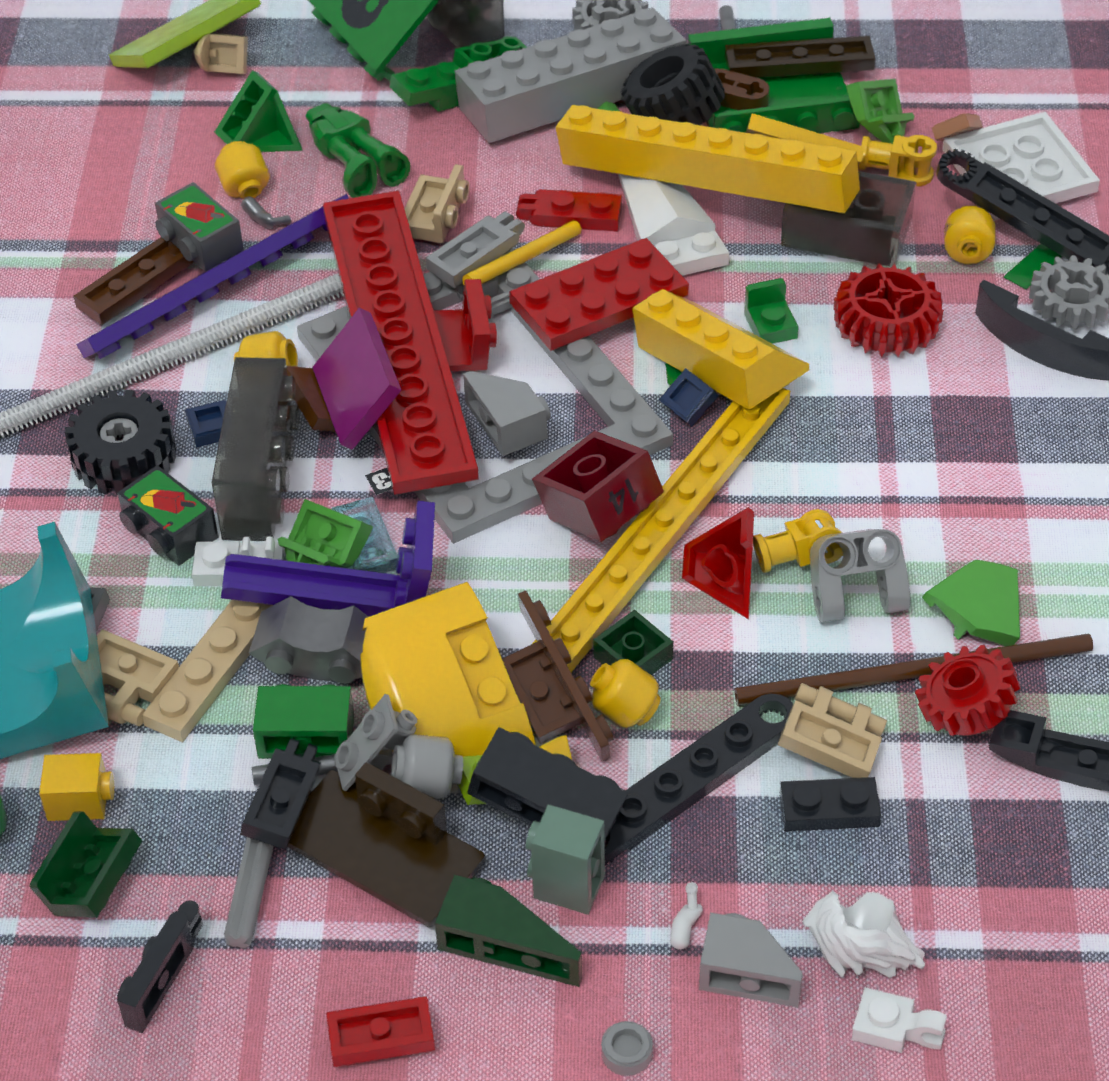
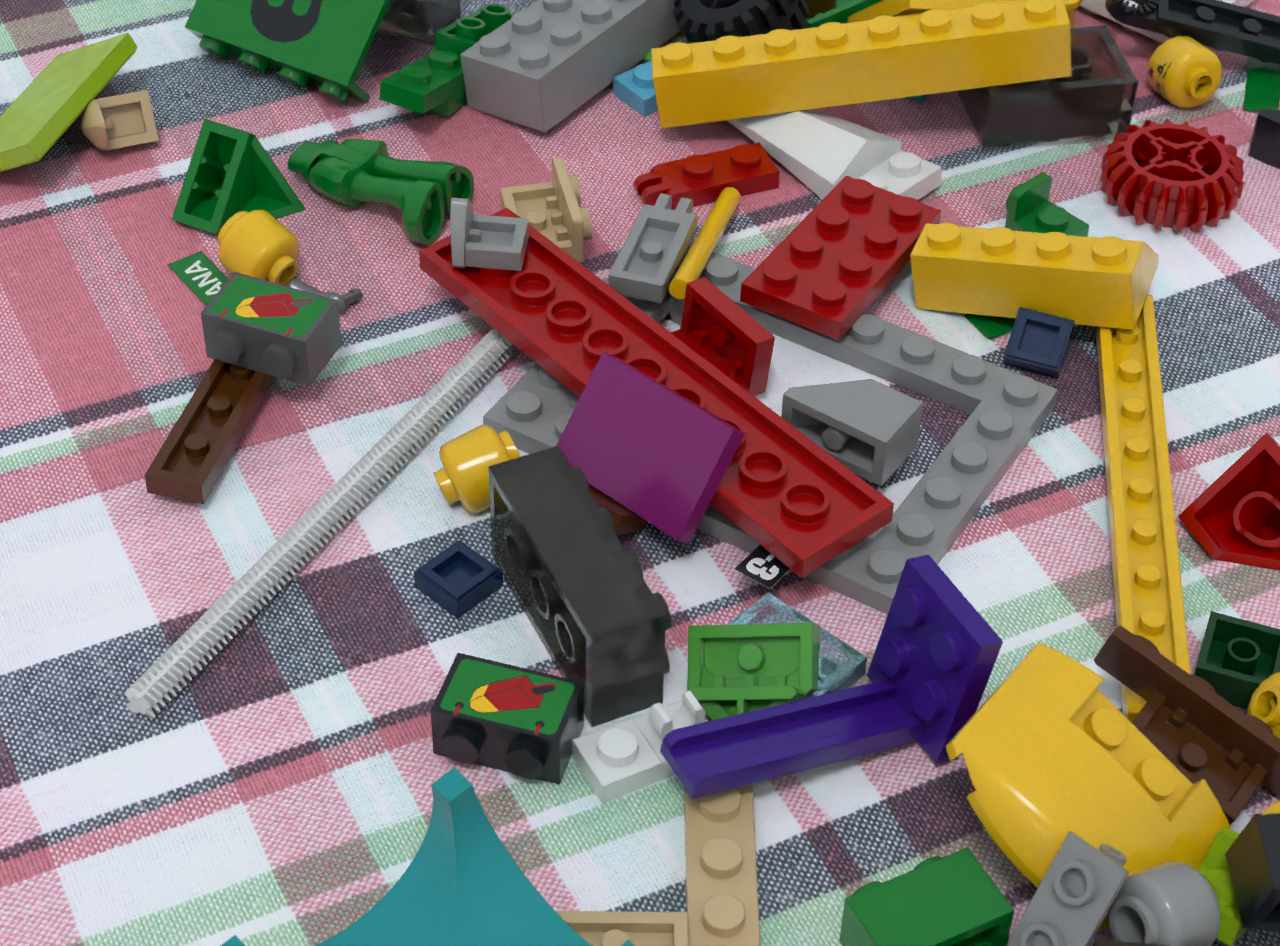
camera: 30 degrees left, 5 degrees down
black bush [65,390,176,495] -> none
dark purple plate [76,194,349,359] -> none
flat silver brick [249,597,368,684] -> none
dark red brick [532,430,664,542] -> none
none -> green sticker [168,251,228,306]
none -> light grey tile [450,198,529,271]

